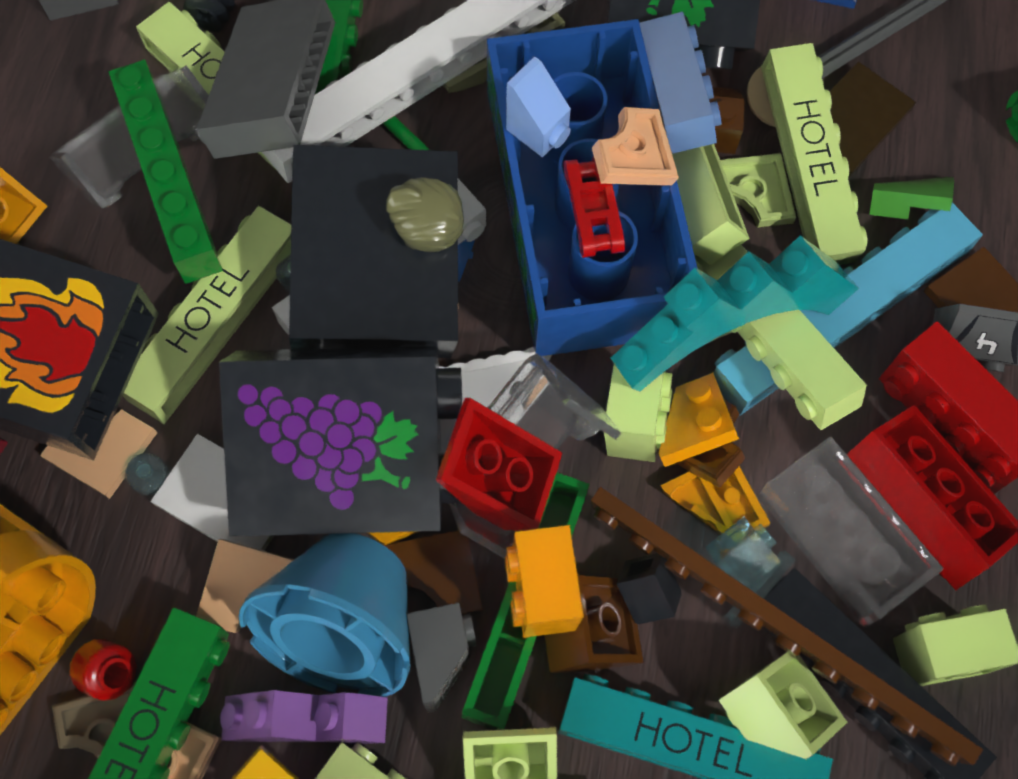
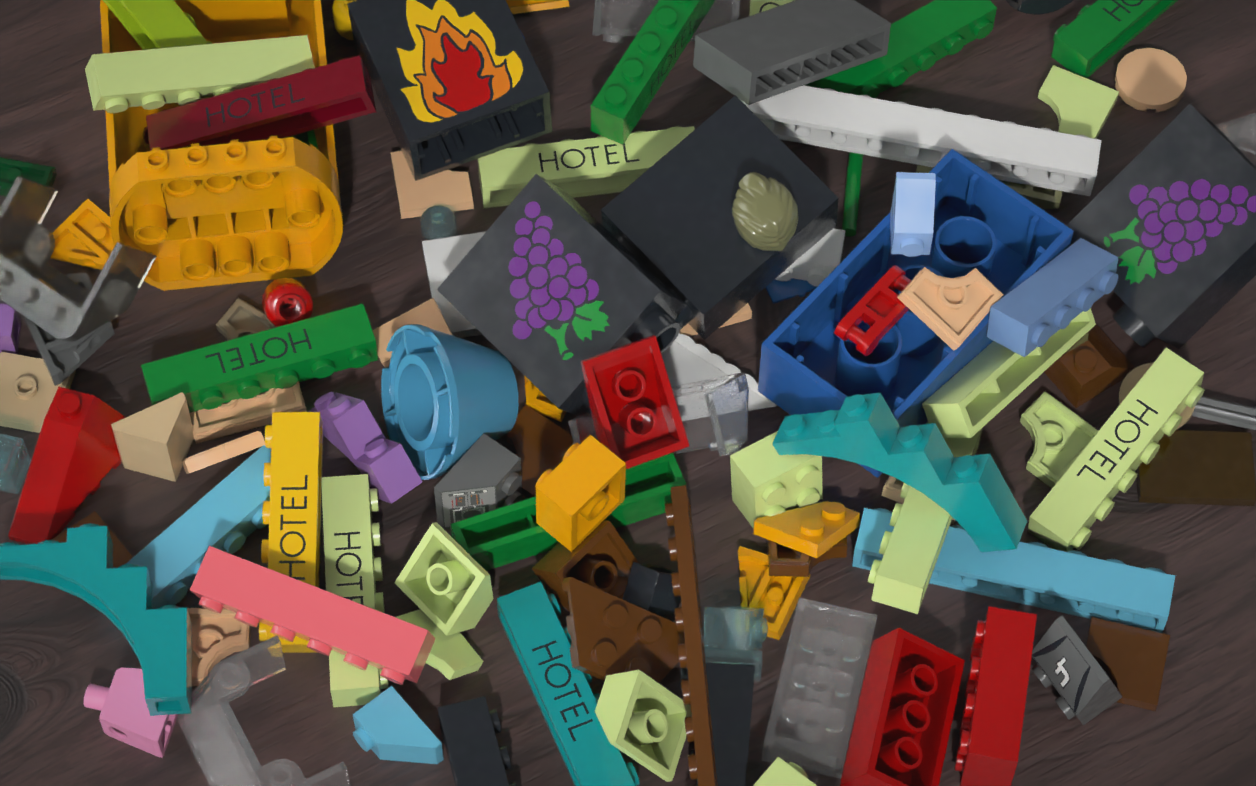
camera: 50 degrees right, 10 degrees down
bright green slope [869,177,954,219] -> none
none -> reddish brown wing [562,577,685,683]

